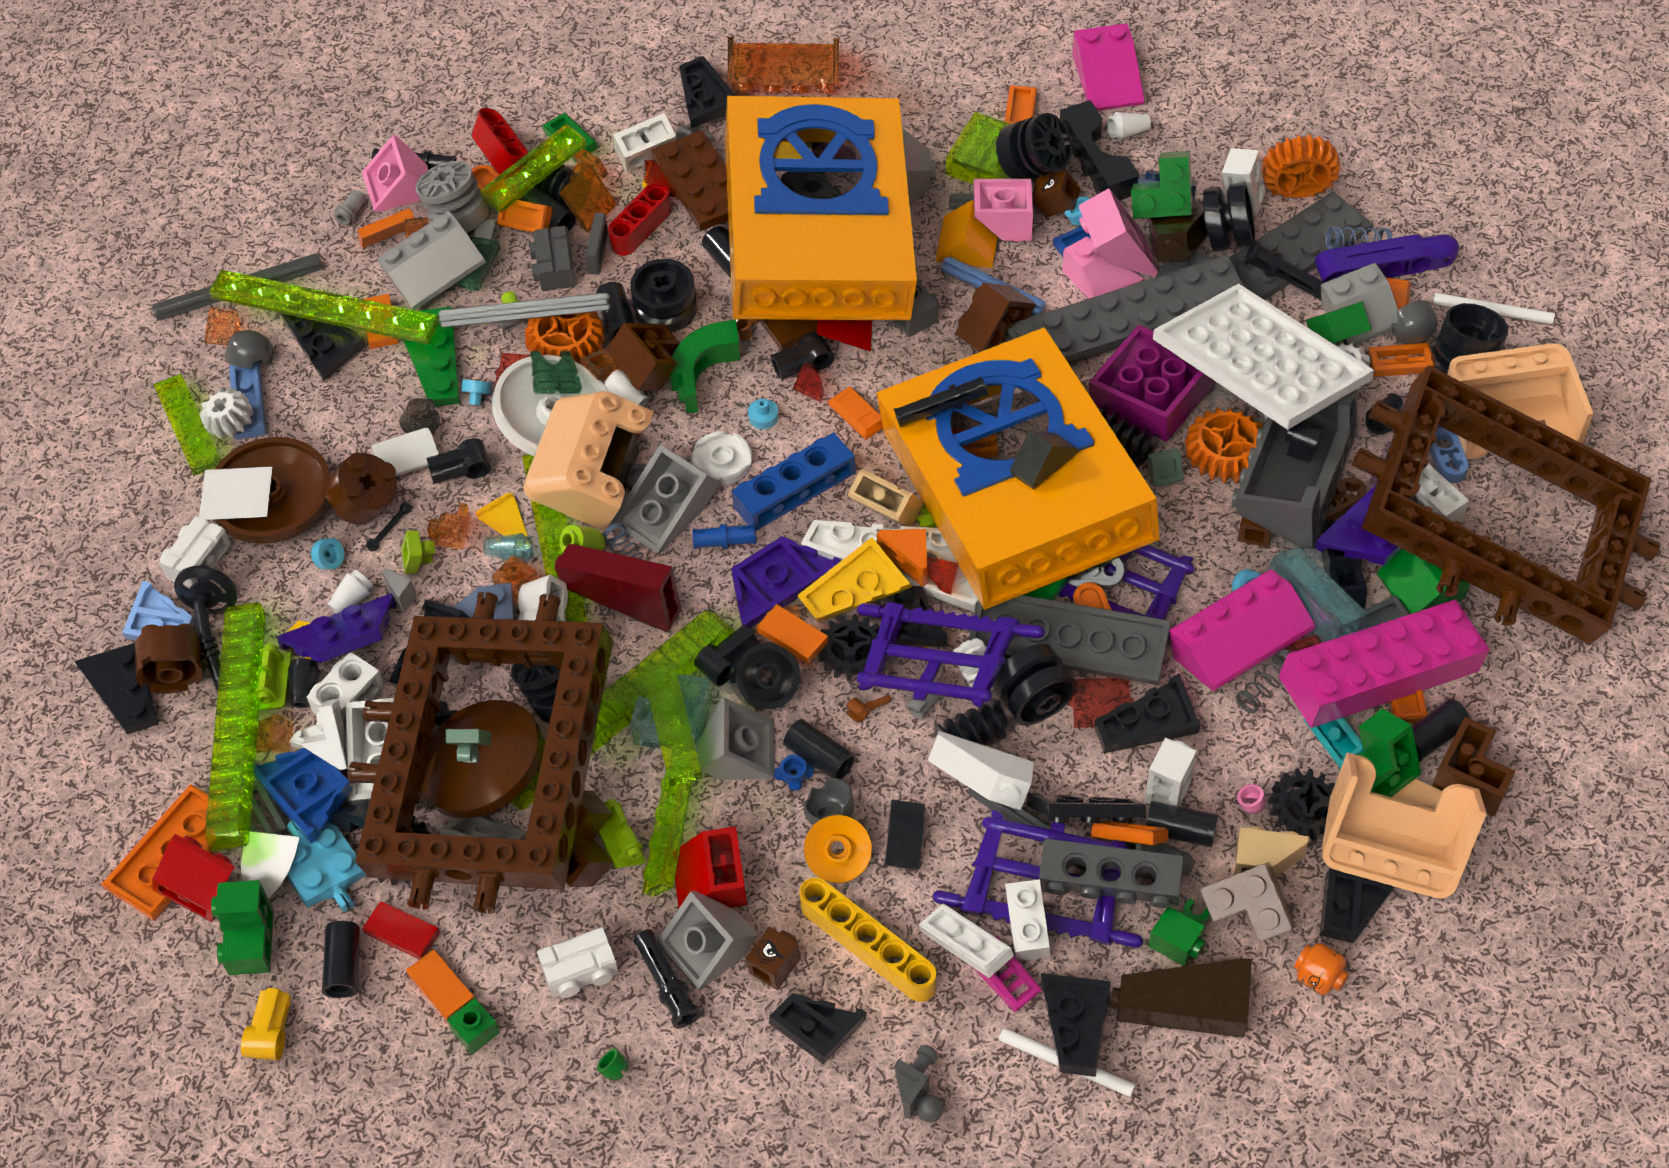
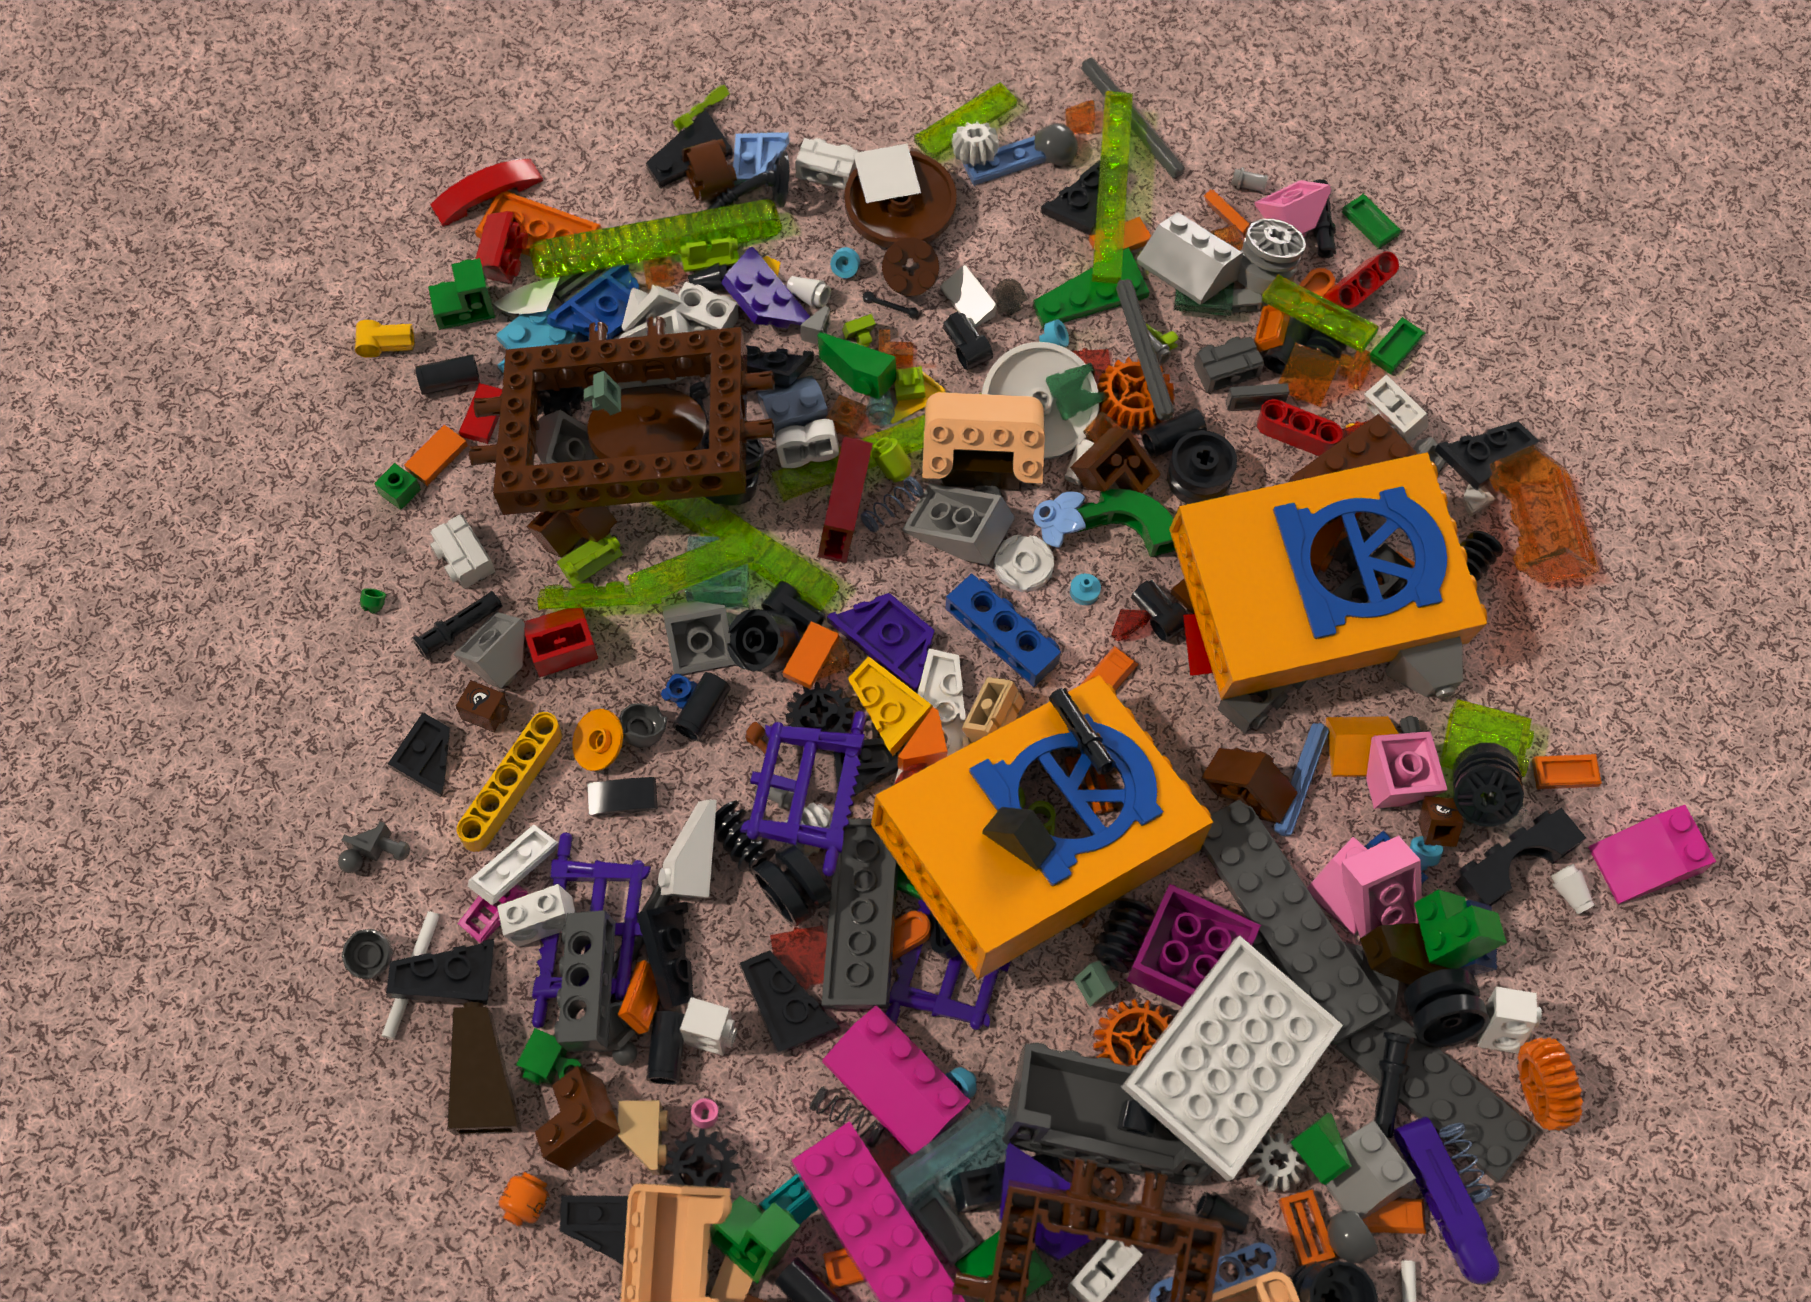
camera: 75 degrees right, 10 degrees up
blue pin [692,524,757,549] -> none
none -> dark grey hair [341,929,393,979]
none -> red slope [430,159,543,227]
none -> lime piece [672,84,730,132]
none -> green slope [817,332,897,400]
none -> lime tile [895,366,926,401]
none -> light blue plate [1033,492,1086,548]
none -> green tile [1342,193,1401,249]

